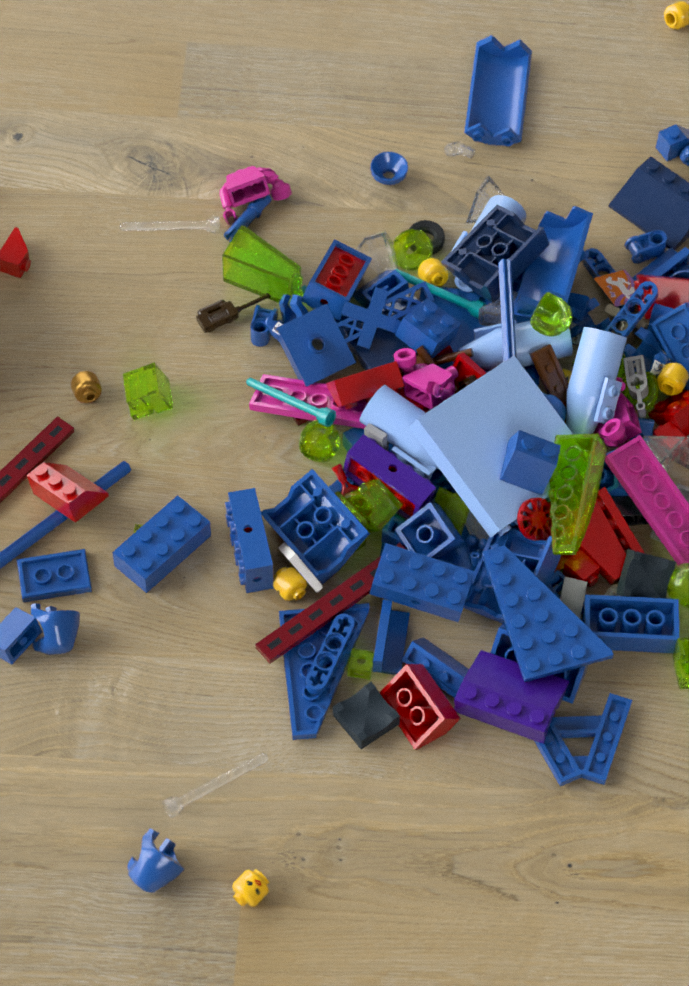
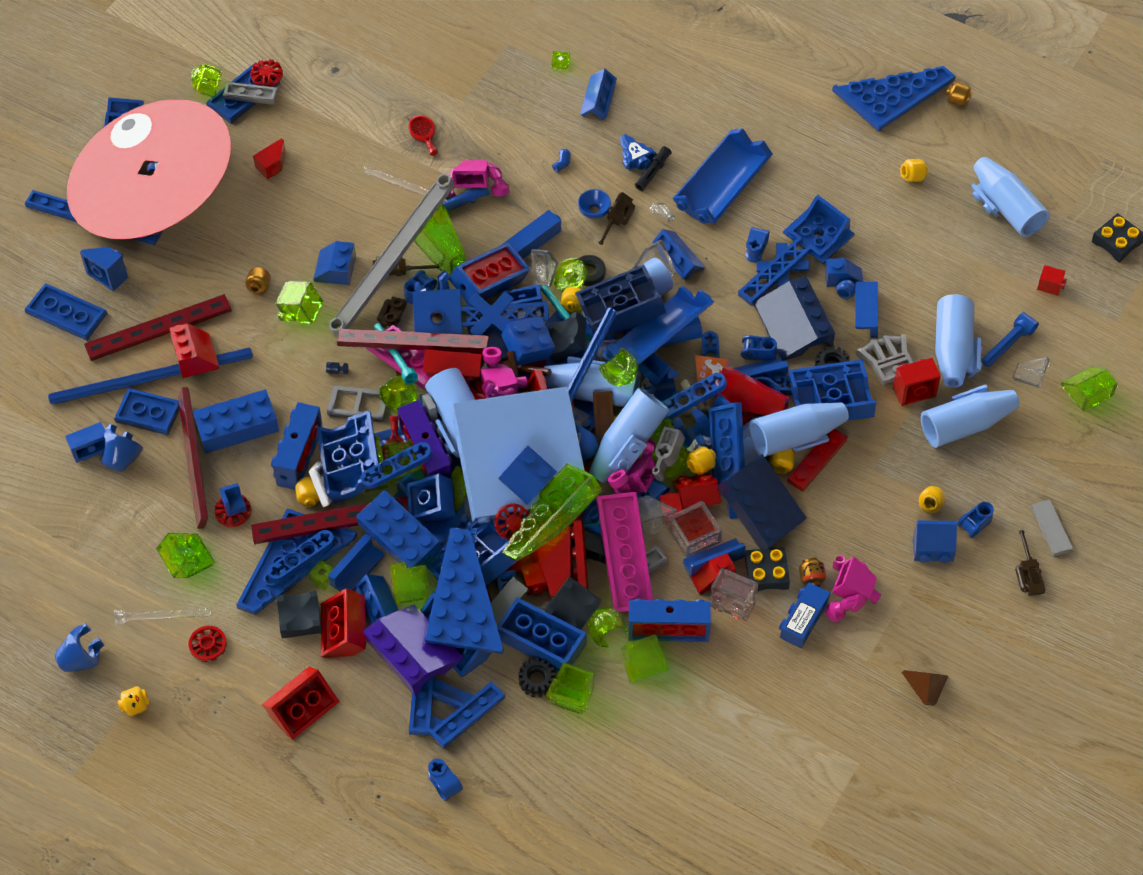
camera: 30 degrees right, 0 degrees up
none -> clear neon green slope [156,533,215,578]
none -> dark red tile [178,387,208,529]
none -> red wheel [188,626,227,662]
none -> red wheel [214,495,251,527]
none -> blue panel [220,483,247,516]
none -> red slope [262,666,340,740]
none -> blue slope [313,241,356,285]
none -> dark blue piece [326,362,349,374]
none -> light grey window [327,385,389,421]
none -> light grey piece [329,174,454,337]
none -> tile [337,329,489,353]
none -> blue beam [361,442,433,489]
none -> dark brown piece [377,296,407,330]
none -> clear neon green plate [389,562,429,604]
none -> red piece [408,115,438,156]
none -> blue piece [428,759,463,801]
none -> blue brick [501,210,562,259]
none -> black tyre [519,658,555,698]
none -> black brick [549,312,586,362]
none -> clear neon green tile [551,51,570,69]
none -> blue arm [552,149,571,172]
none -> blue panel [580,68,617,120]
none -> dark brown piece [598,192,635,245]
none -> blue rock [620,134,657,170]
none -> black pin [635,146,672,191]
none -> blue panel [652,229,706,280]
none -> blue piece [738,195,855,306]
none -> blue piece [746,227,770,262]

